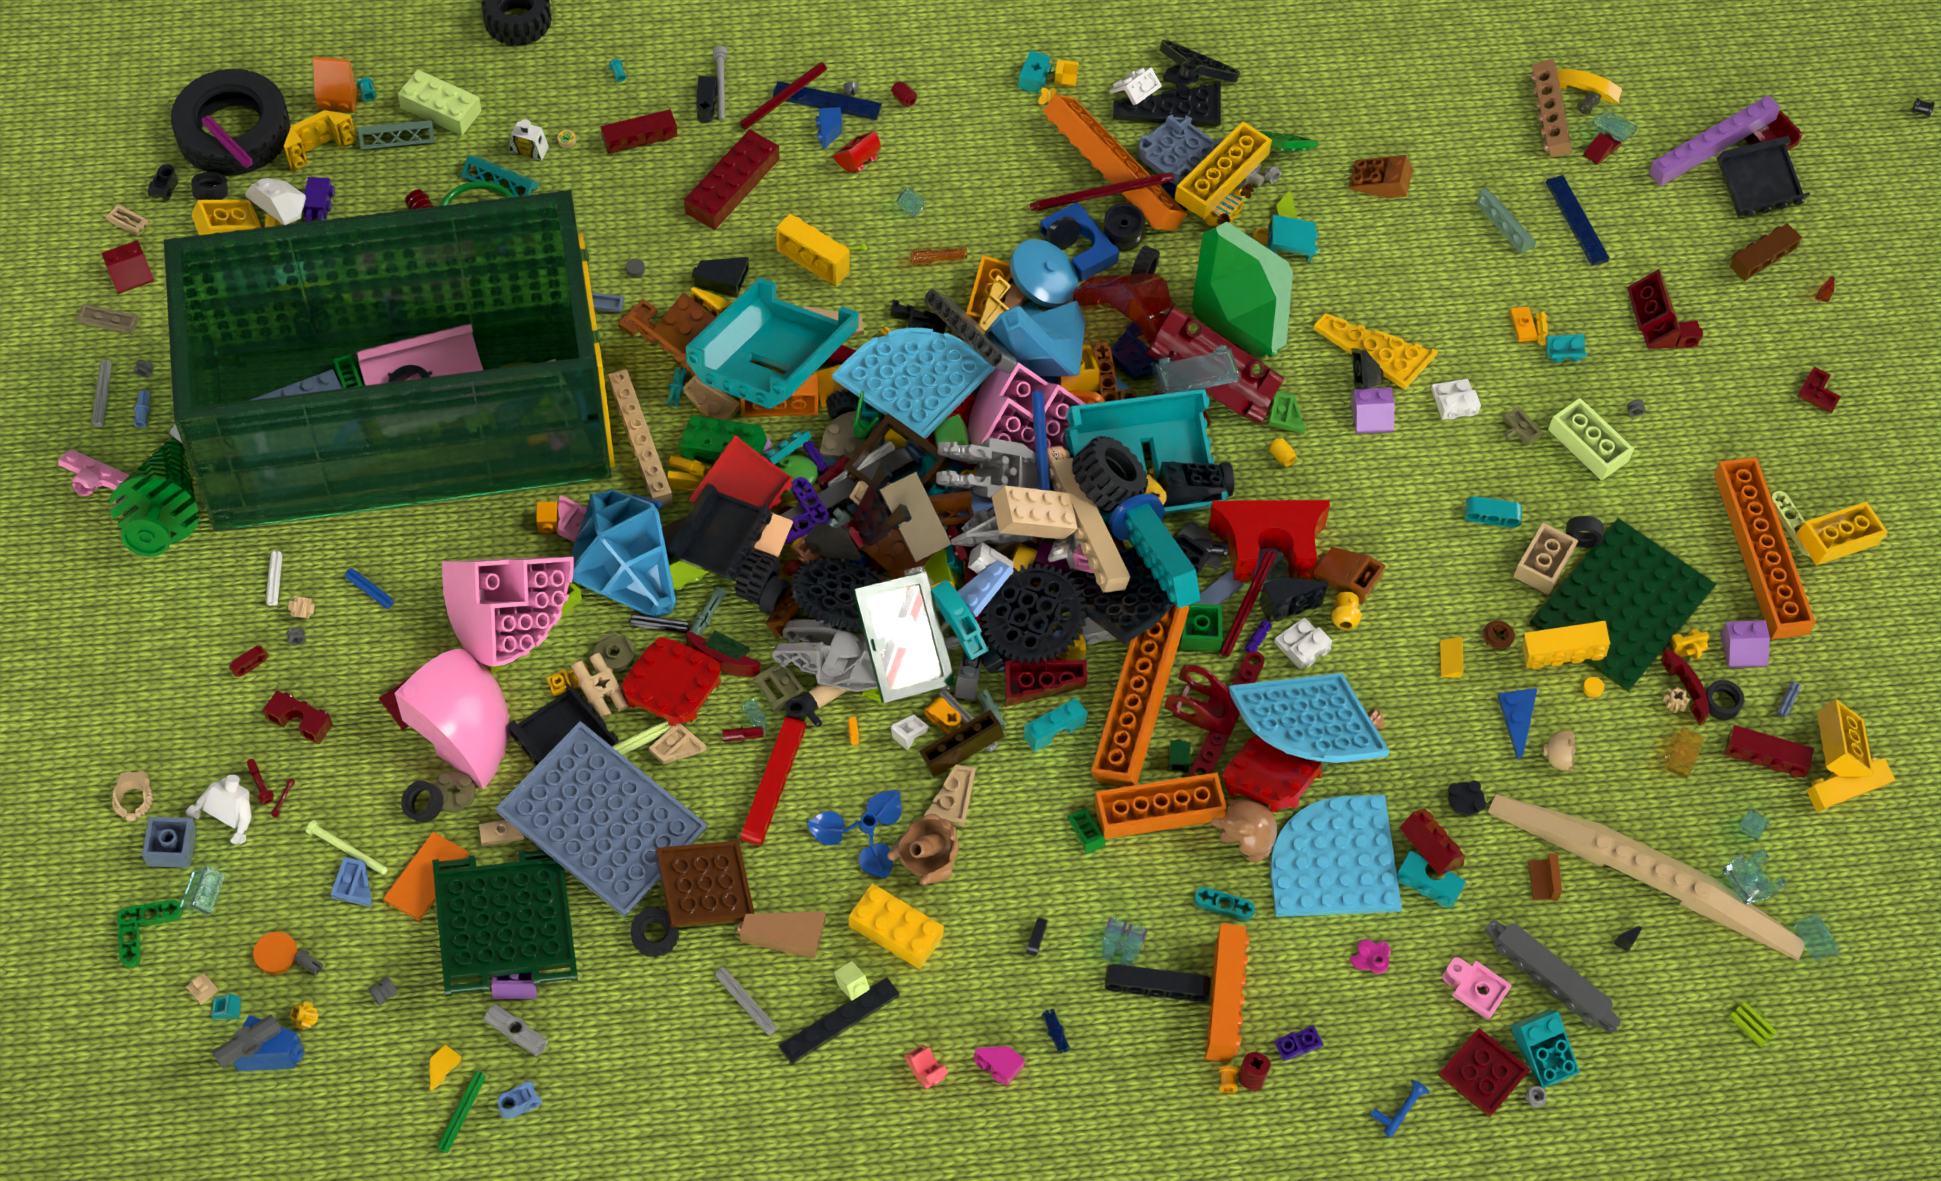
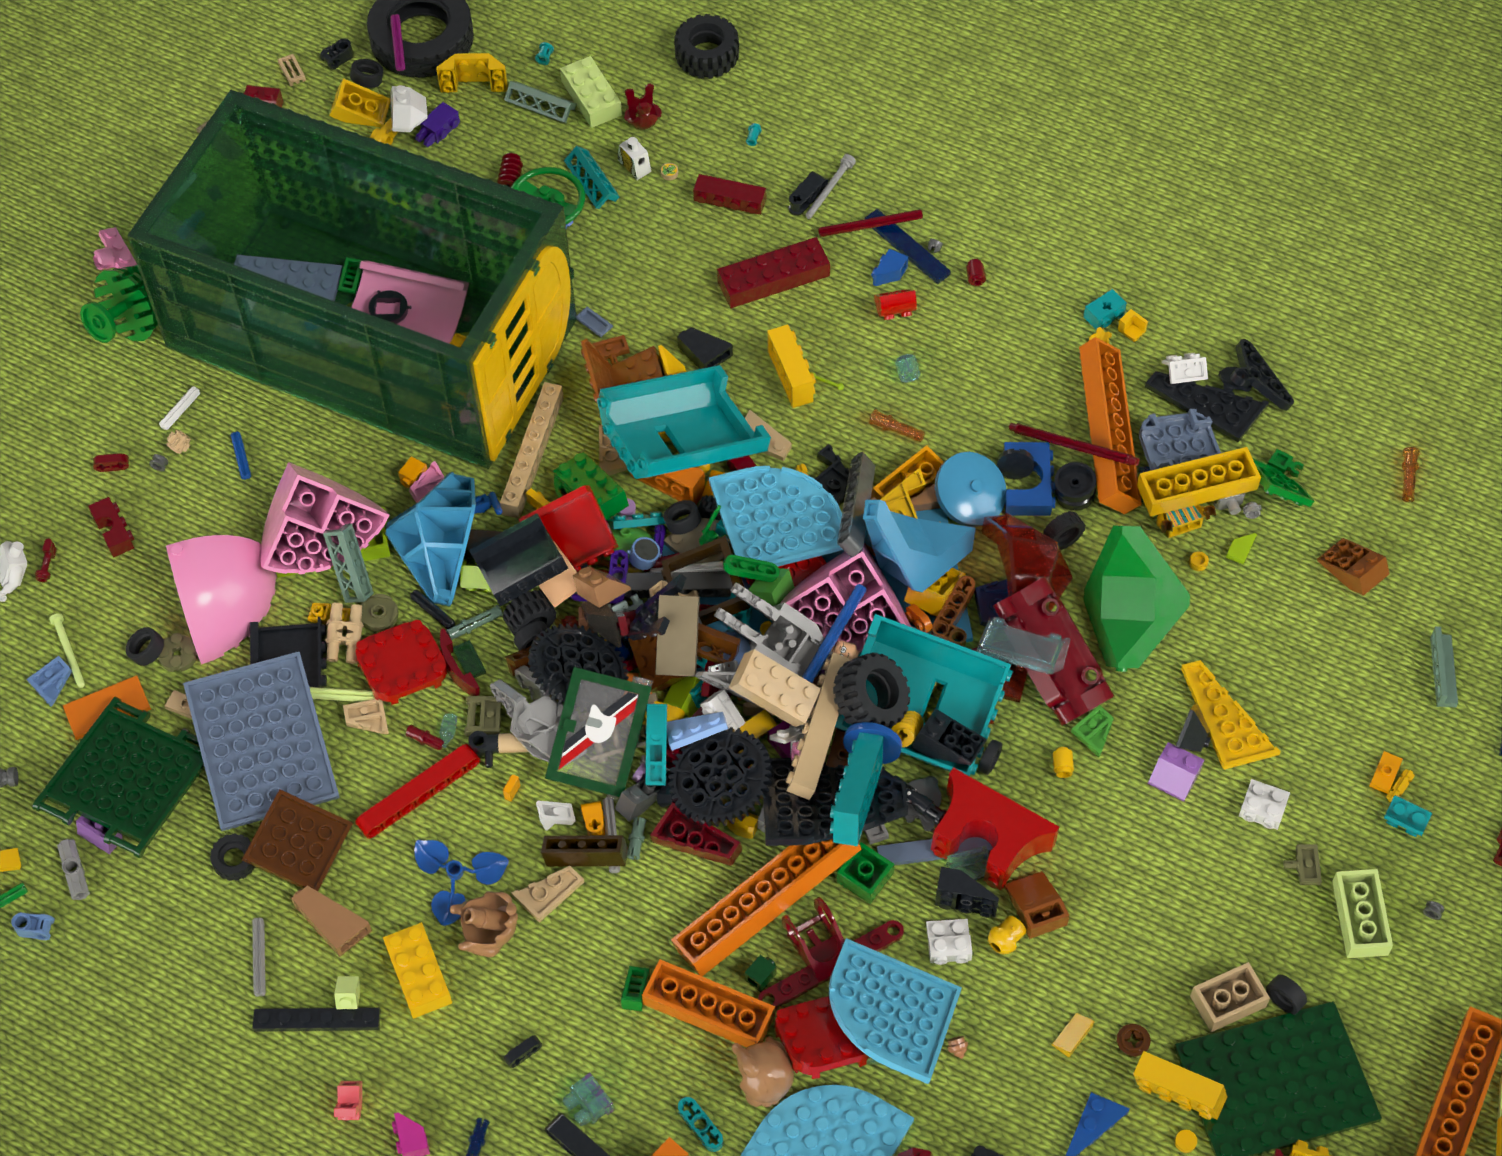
camera: 40 degrees right, 0 degrees up
dark red hinge [271,778,295,818] -> none
orange slope [313,57,358,113] -> none
dark grey tile [626,258,645,277] -> none
teal pin [666,368,687,407] -> none
yellow pin [669,455,711,477] -> none
teal arch [1023,698,1087,752] -> none
dark red axle [1220,550,1276,657] -> none
dark purple axle [1245,620,1272,653] -> none
teal panel [1267,214,1318,262] -> none
teal beam [1465,496,1522,528] -> none
none -> sand green fence [323,524,374,603]
none -> medium nougat slope [573,567,631,608]
none -> dark red piece [624,83,662,130]
none -> piece [627,537,661,570]
none -> lavender tile [632,763,646,783]
none -> black tyre [663,500,702,535]
none -> green plate [723,555,780,582]
none -> green plate [1268,449,1304,478]
none -> clear orange pin [1402,447,1420,502]

